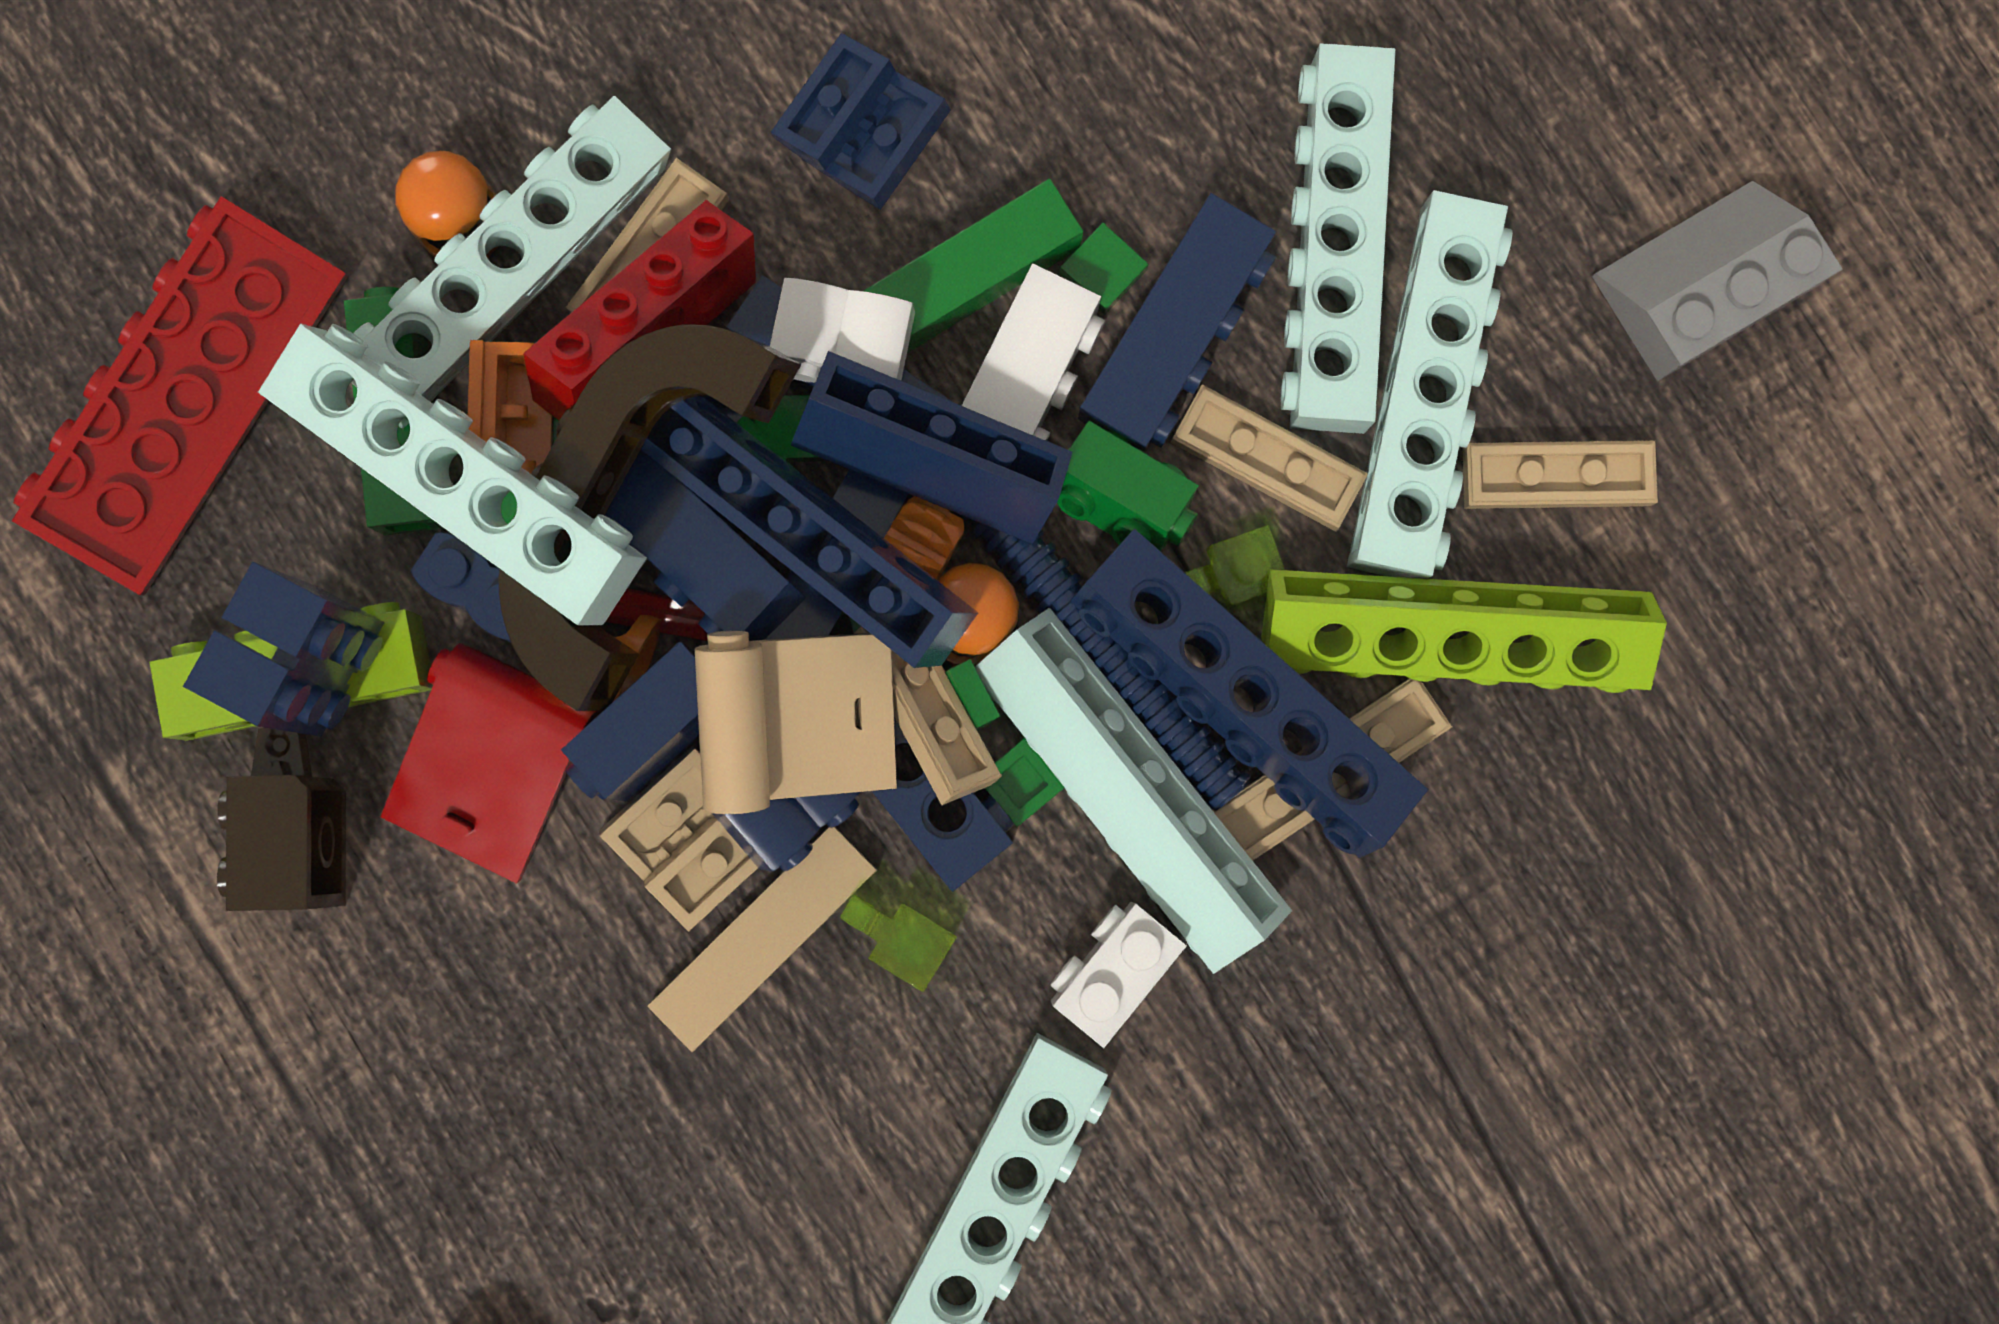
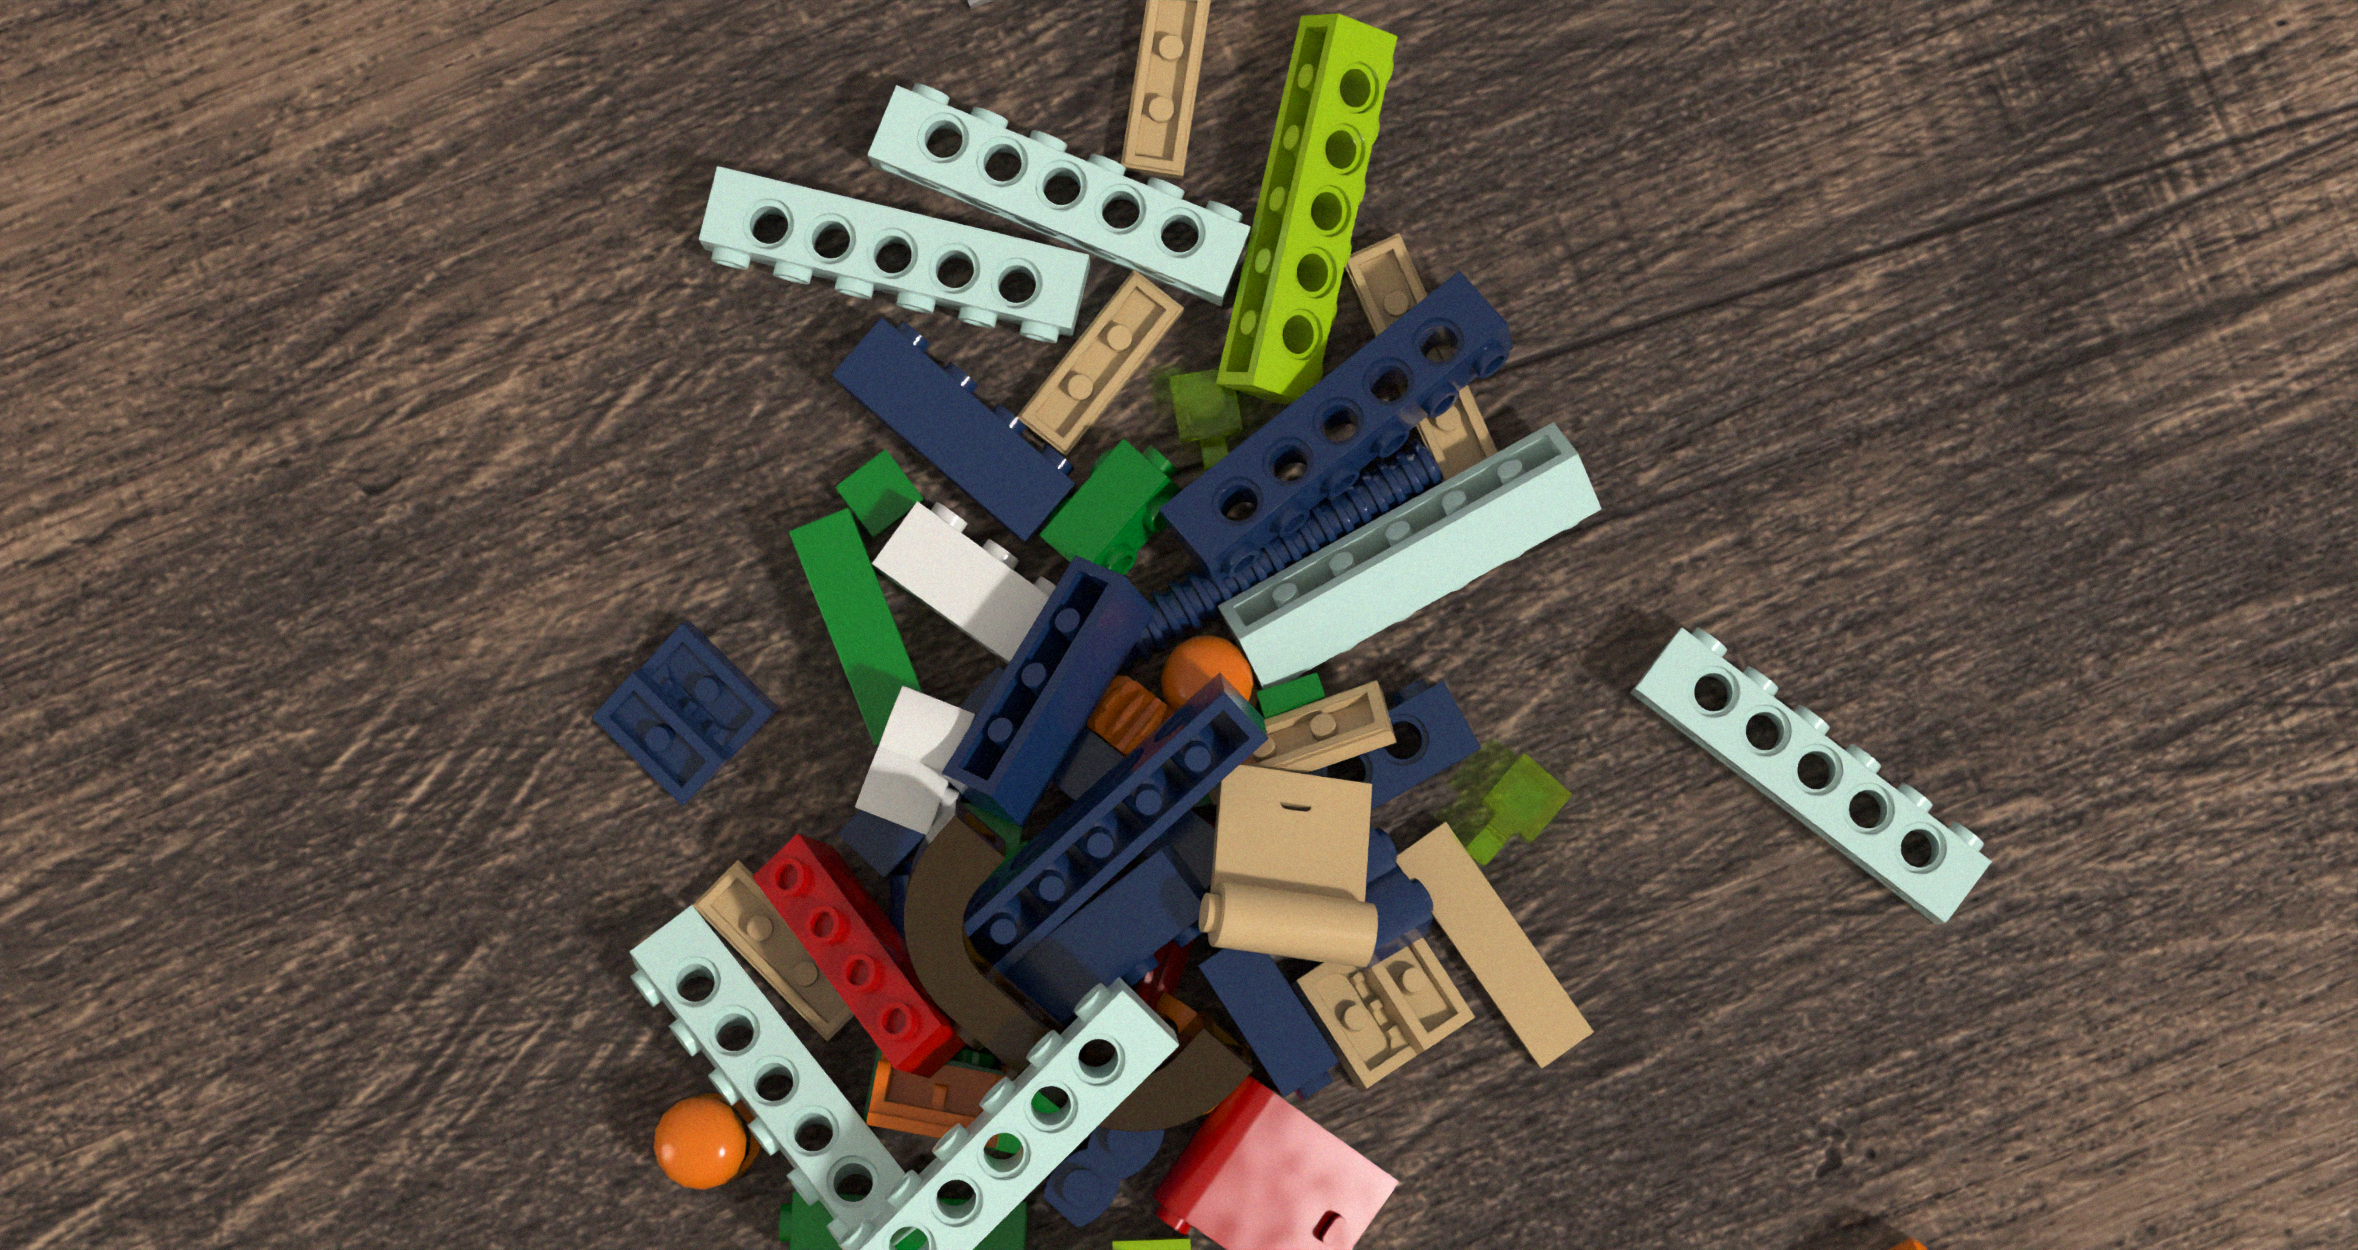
camera: 75 degrees left, 0 degrees up
green tile [985,738,1065,827] -> none
white brick [1050,902,1187,1048] -> none

